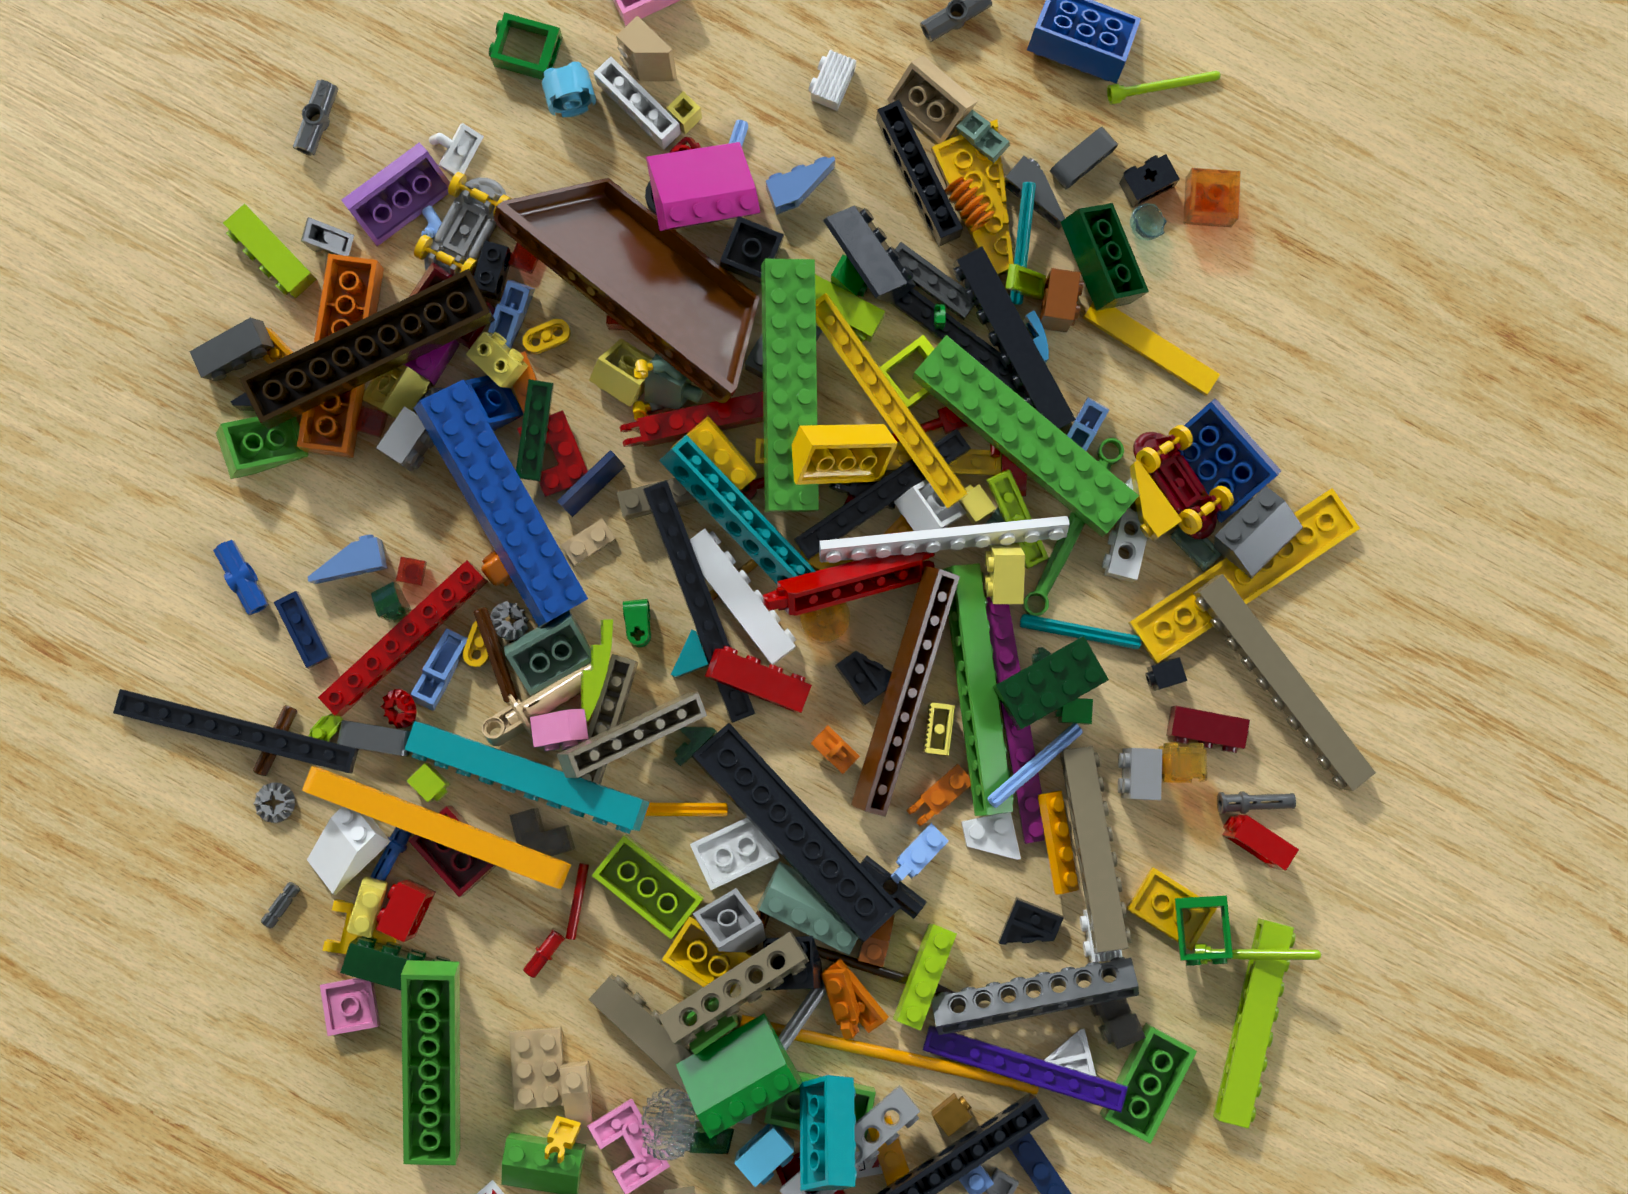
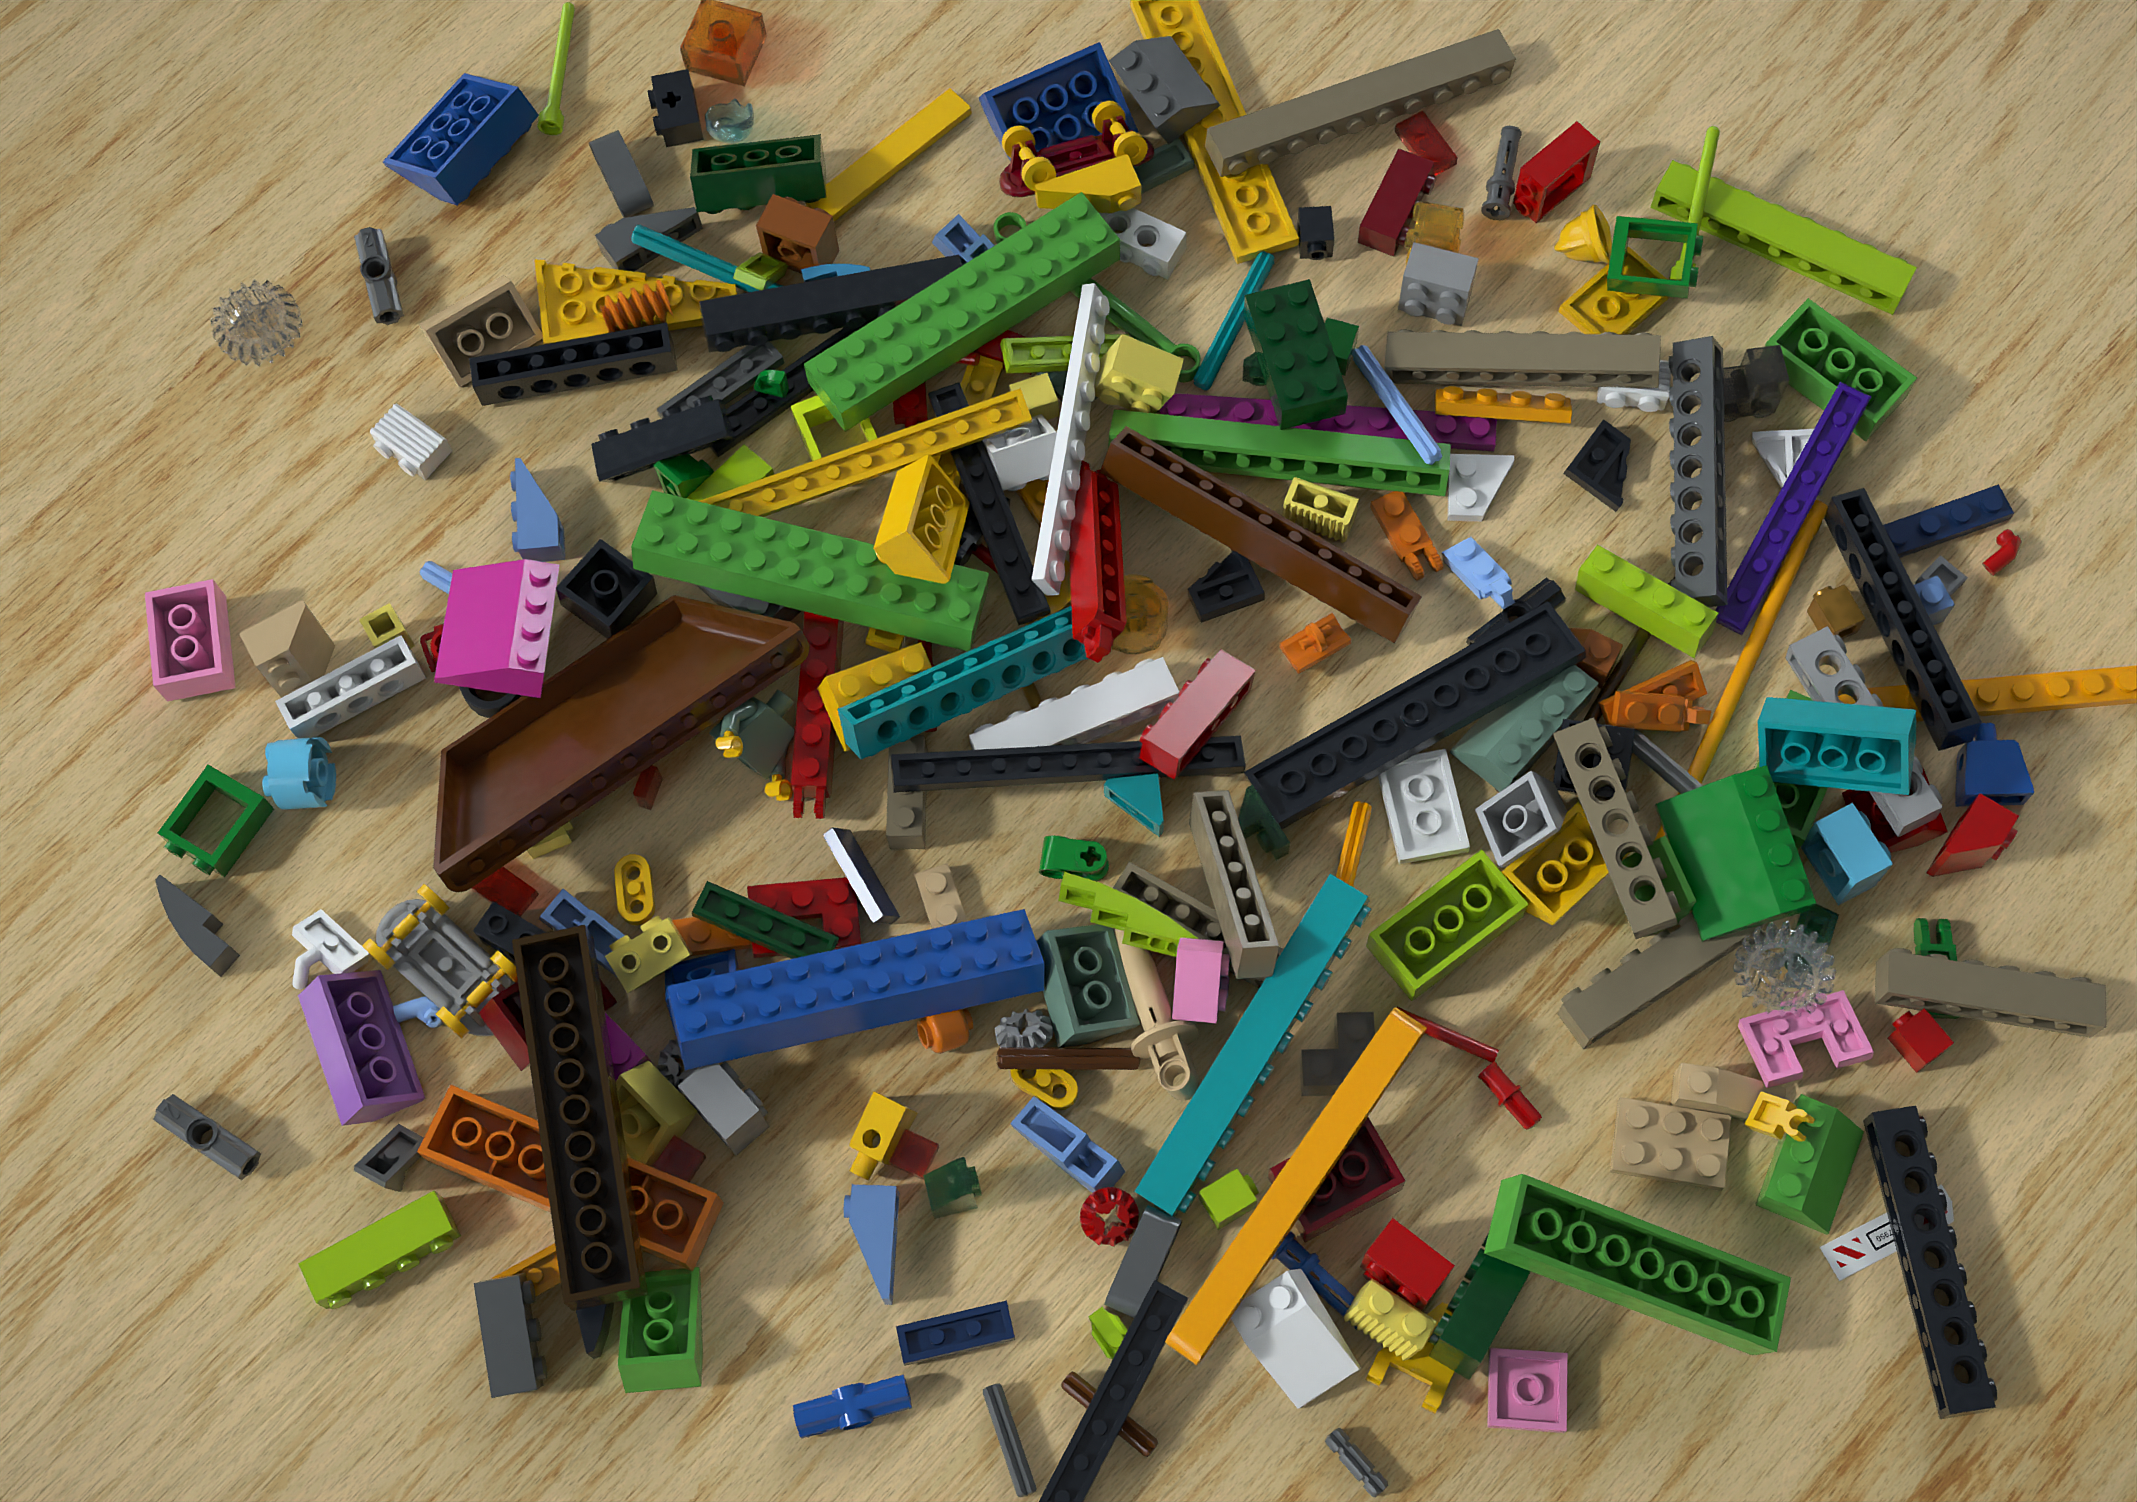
camera: 65 degrees left, 15 degrees down
light grey gear [254,783,295,823] -> none
red brick [318,560,488,717] -> none
light yellow slope [589,339,653,407] -> none
sand green slope [956,110,1010,163] -> none
none -> dark grey slope [155,875,240,977]
none -> yellow torso [849,1091,918,1181]
none -> dark grey axle [983,1383,1037,1497]
none -> clear red plate [1395,110,1458,176]
none -> yellow piece [1554,205,1612,264]

